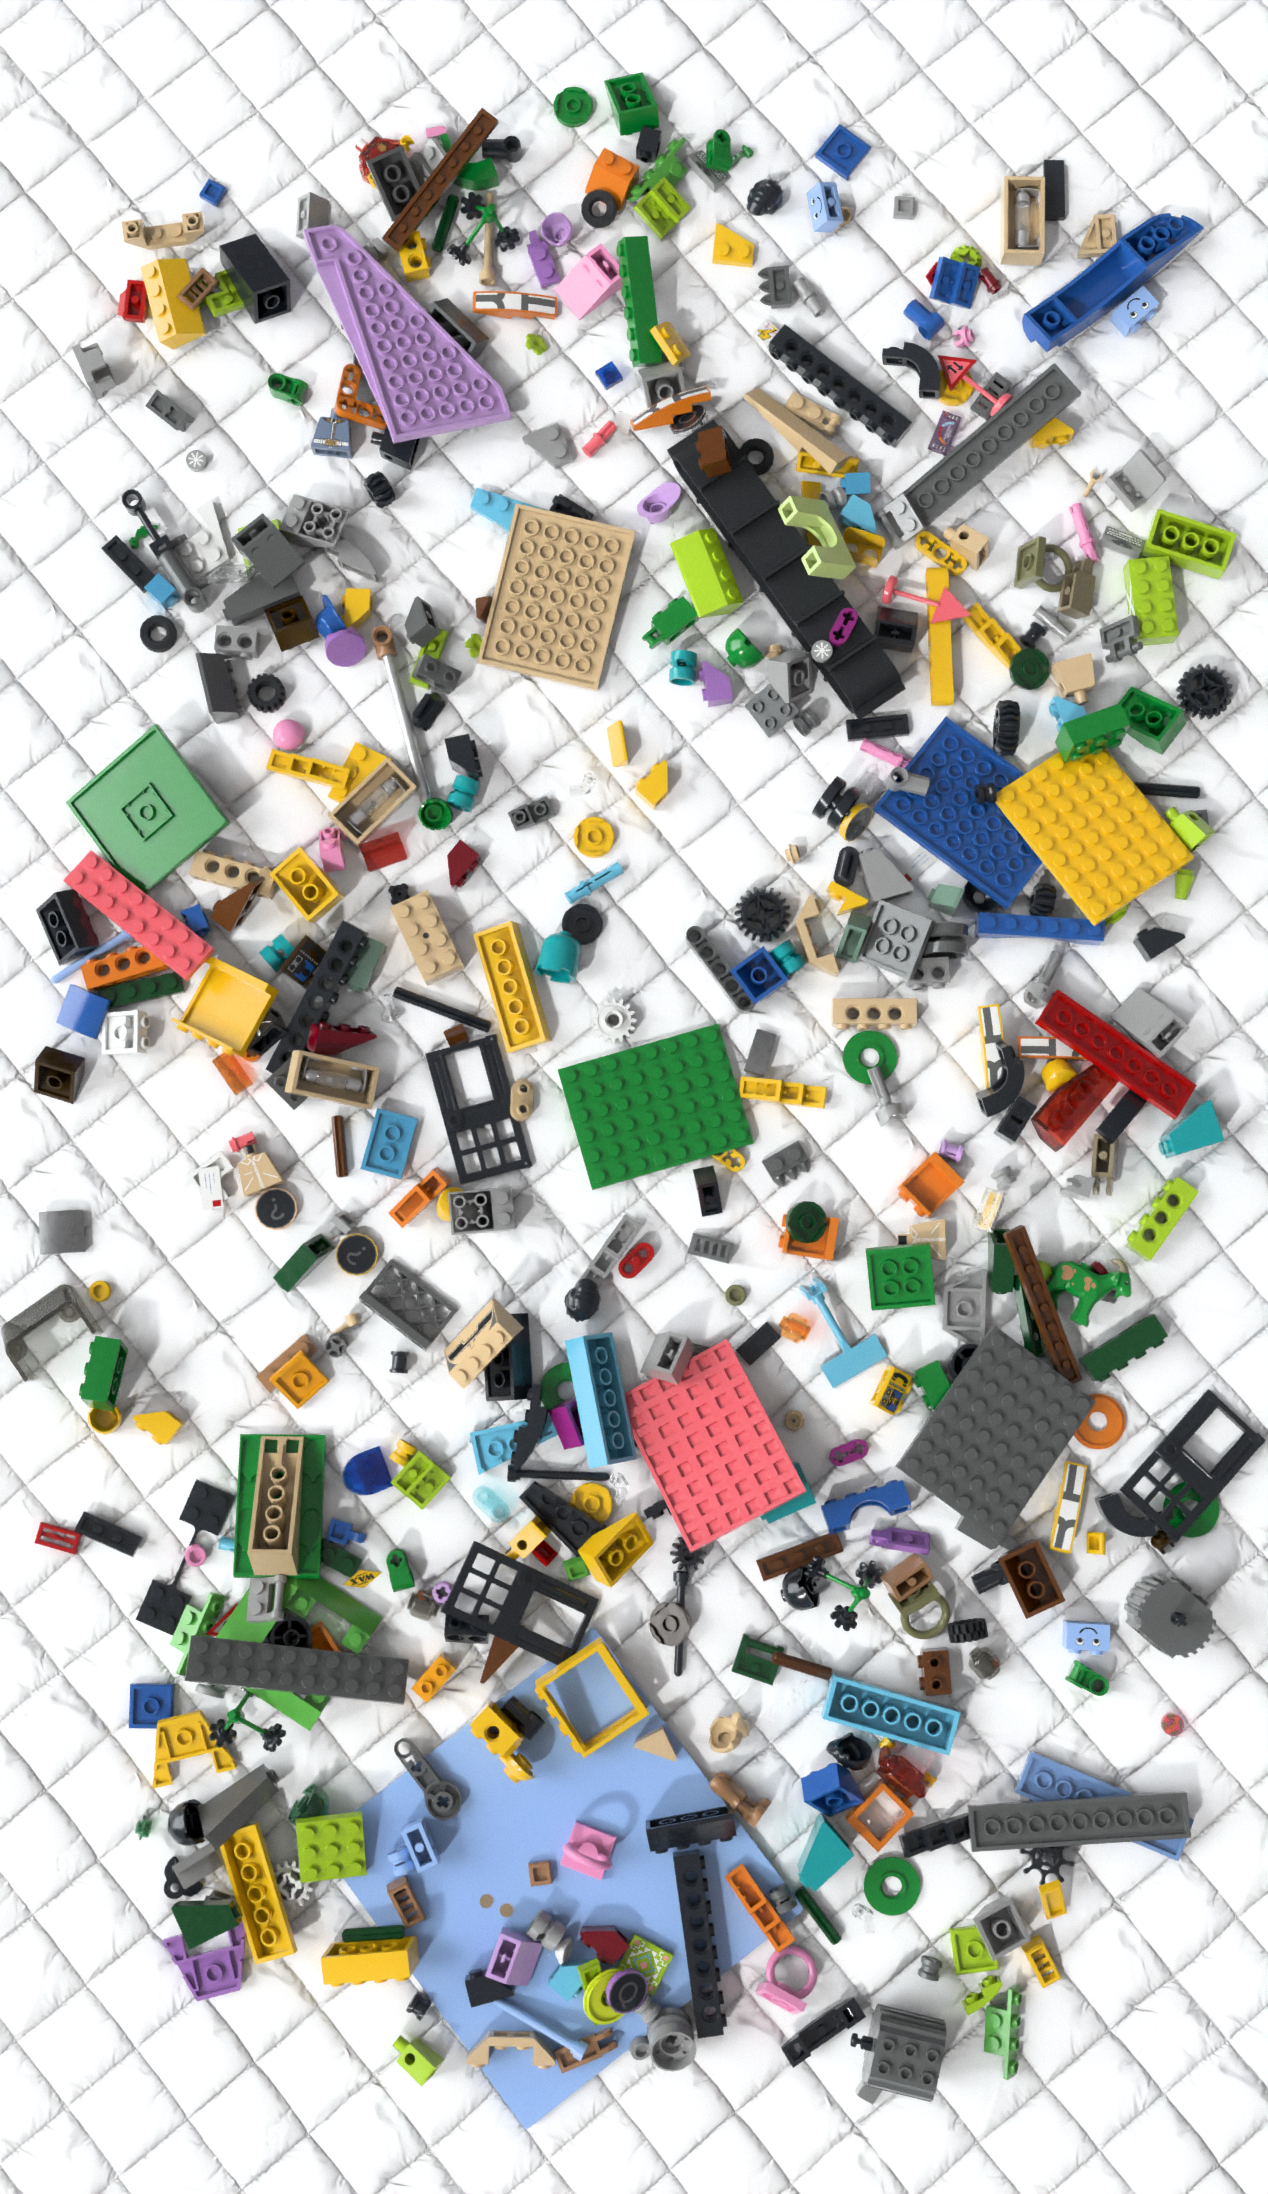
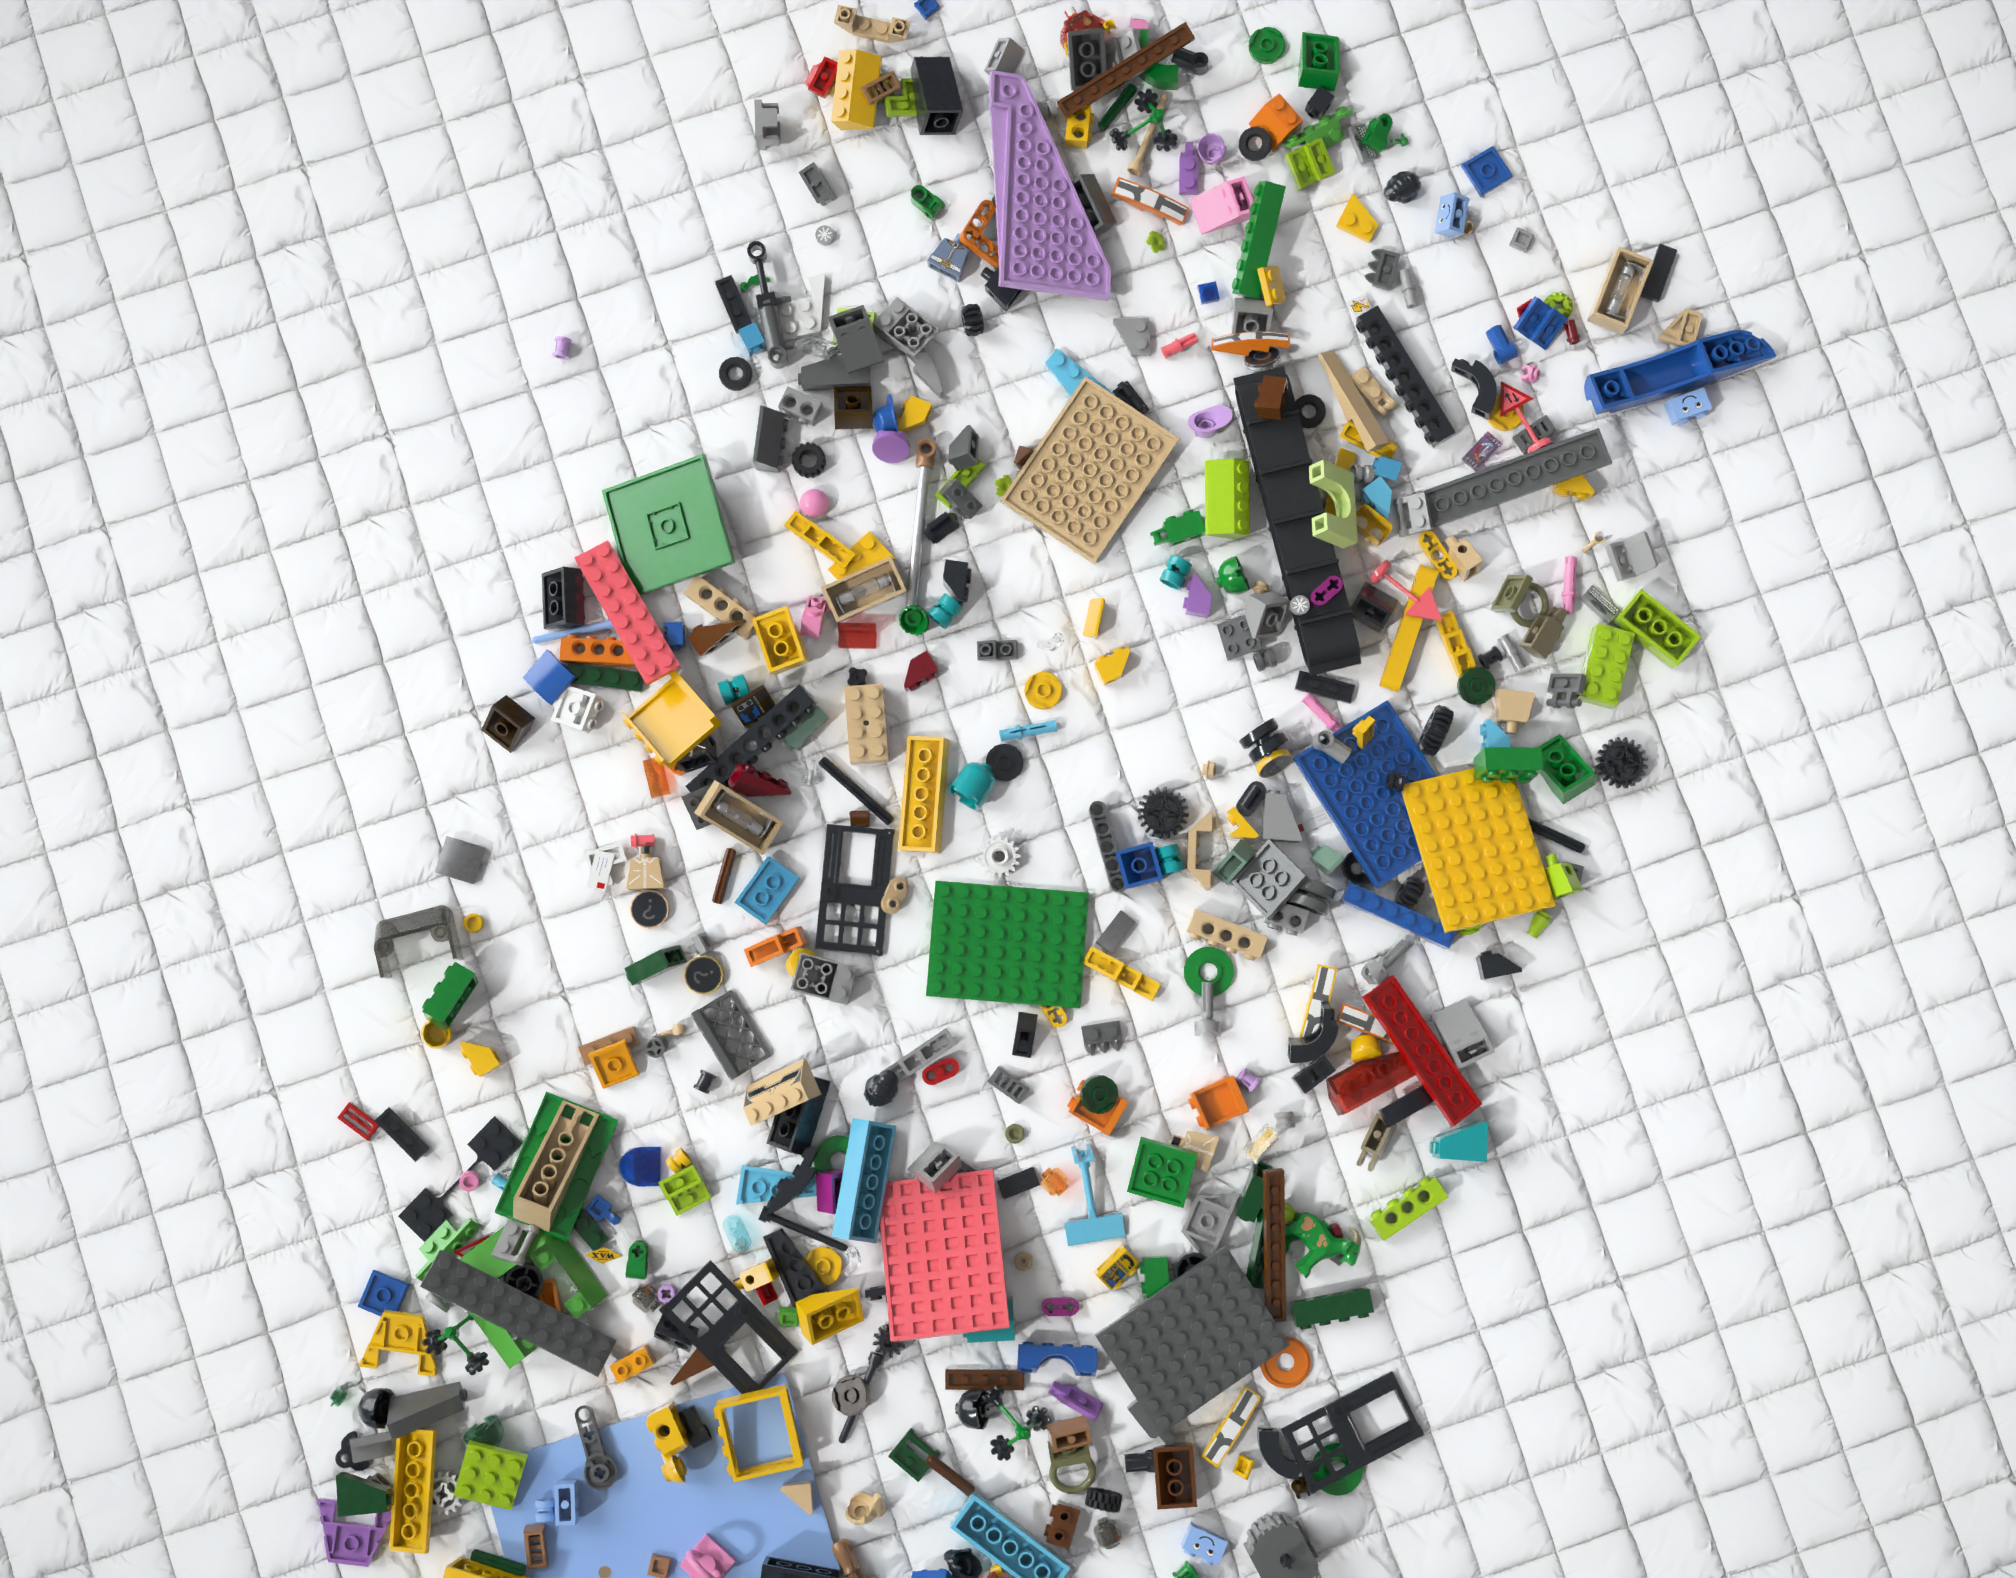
camera: 15 degrees right, 0 degrees up
light grey hinge [1059,1175,1096,1201] -> none
none -> yellow plate [1352,716,1375,749]

